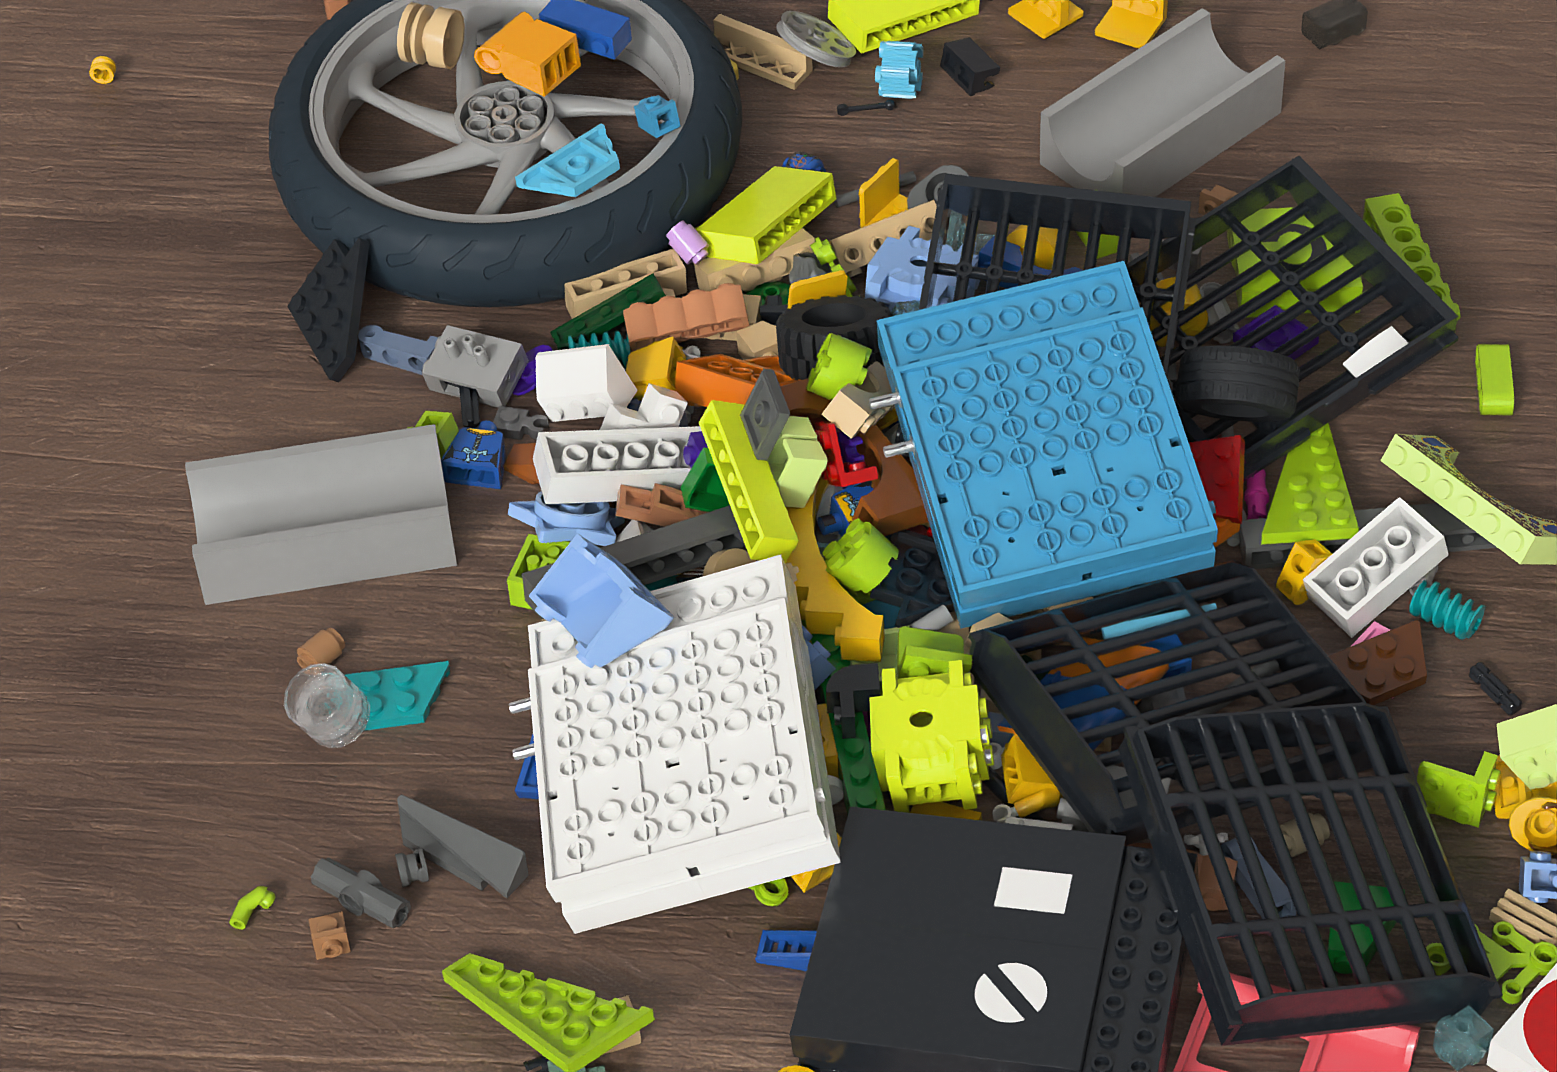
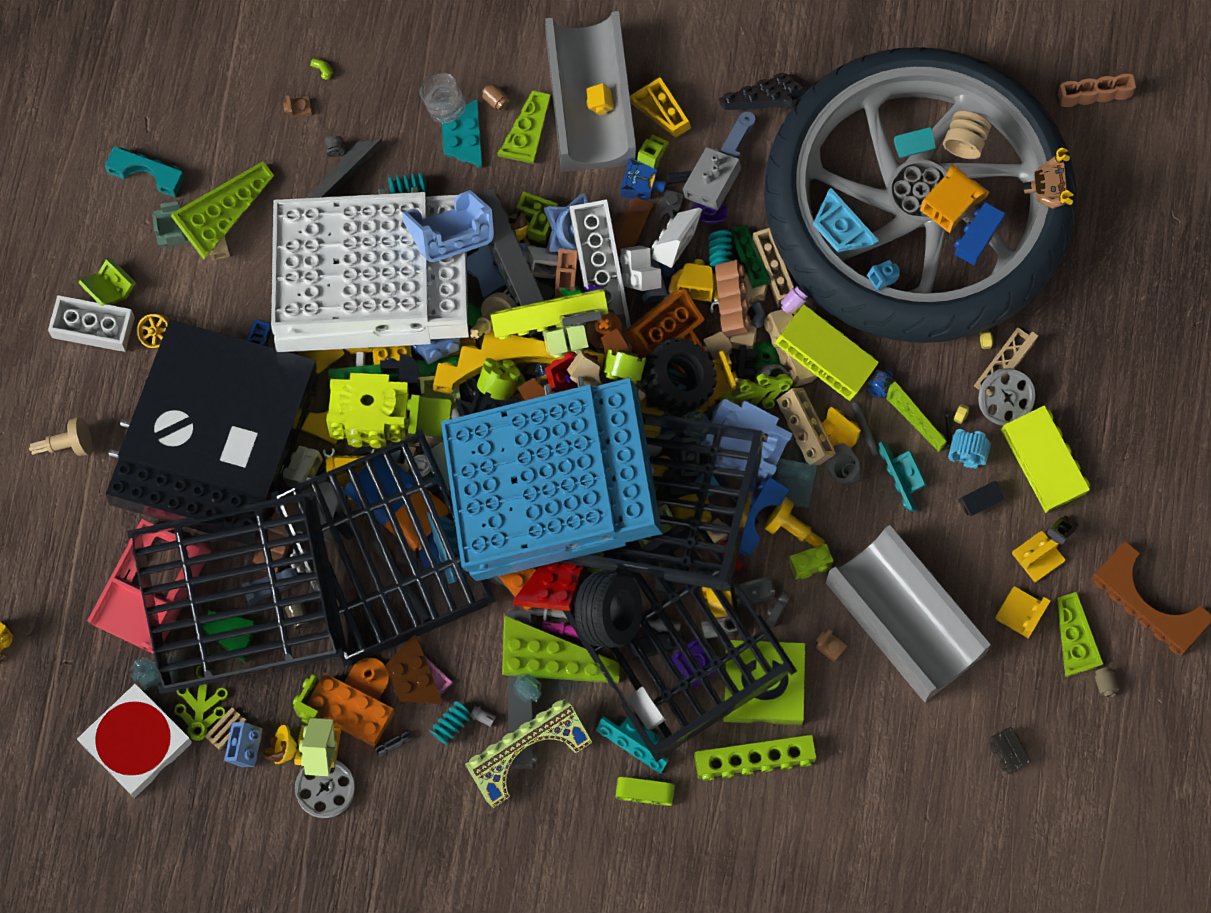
camera: 90 degrees right, 25 degrees up
dark grey piece [311,857,411,928] -> none
yellow leg [1276,539,1332,605] -> none
white brick [1303,497,1448,638] -> none
none -> orange brick [306,658,395,747]
none -> teal piece [388,172,428,195]
none -> lime wing [497,91,550,164]
none -> clear light blue head [512,674,542,703]
none -> yellow brick [586,83,614,115]
none -> teal bracket [596,717,668,773]
none -> yellow wedge [629,77,691,138]
none -> teal bracket [878,441,927,512]
none -> lime wing [886,382,947,452]
none -> teal slope [894,127,936,158]
none -> light yellow tile [954,404,969,424]

